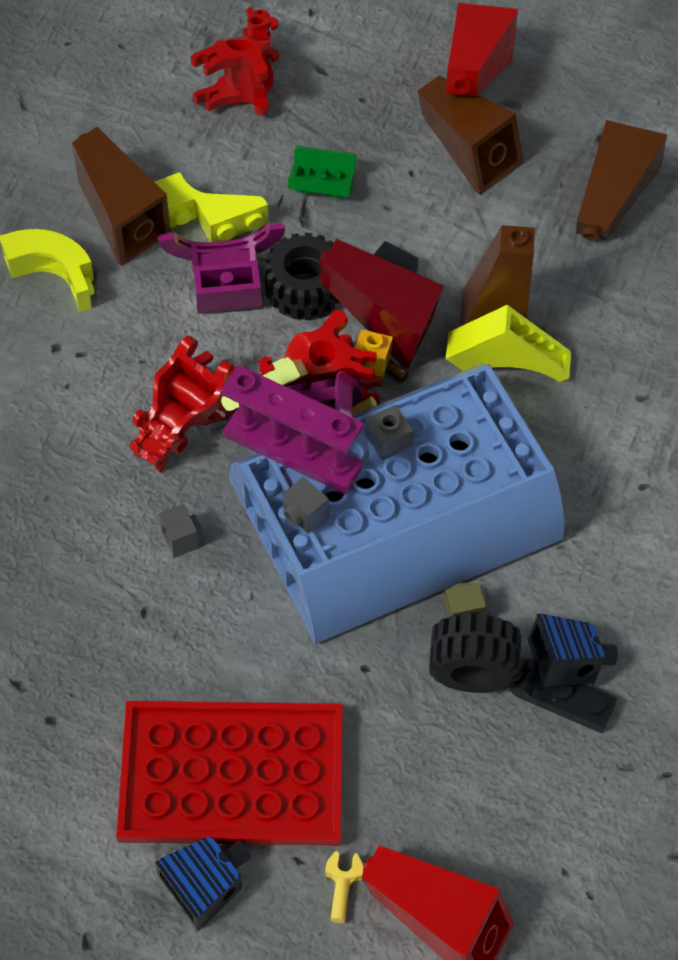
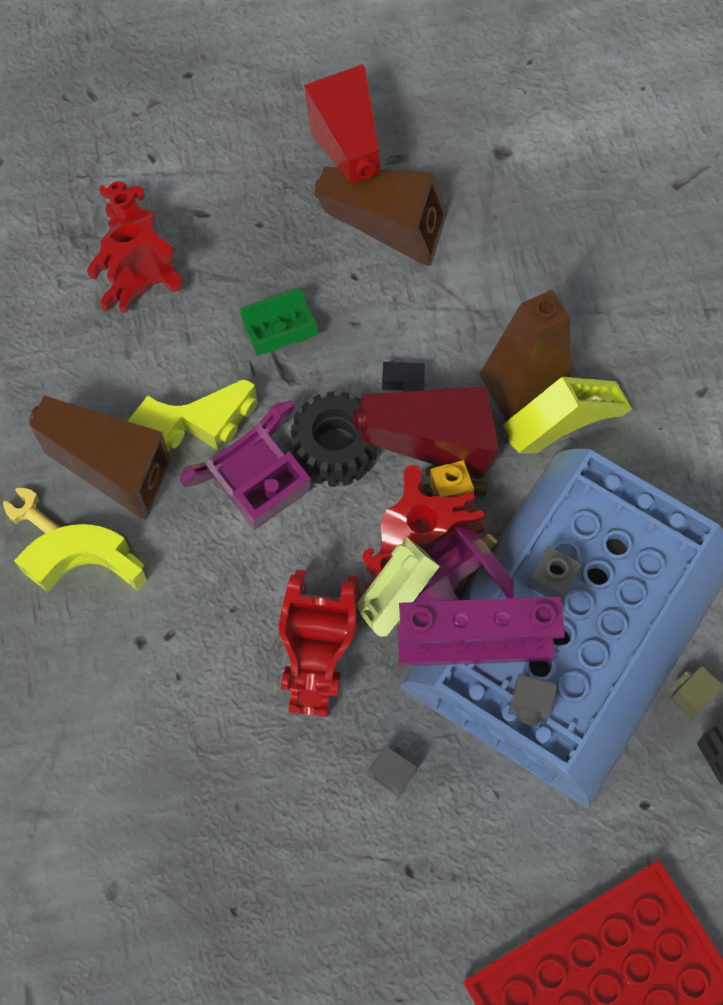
camera: 30 degrees left, 10 degrees up
reddish brown slope [576,120,667,241] -> none
none -> light yellow bar [3,488,60,533]

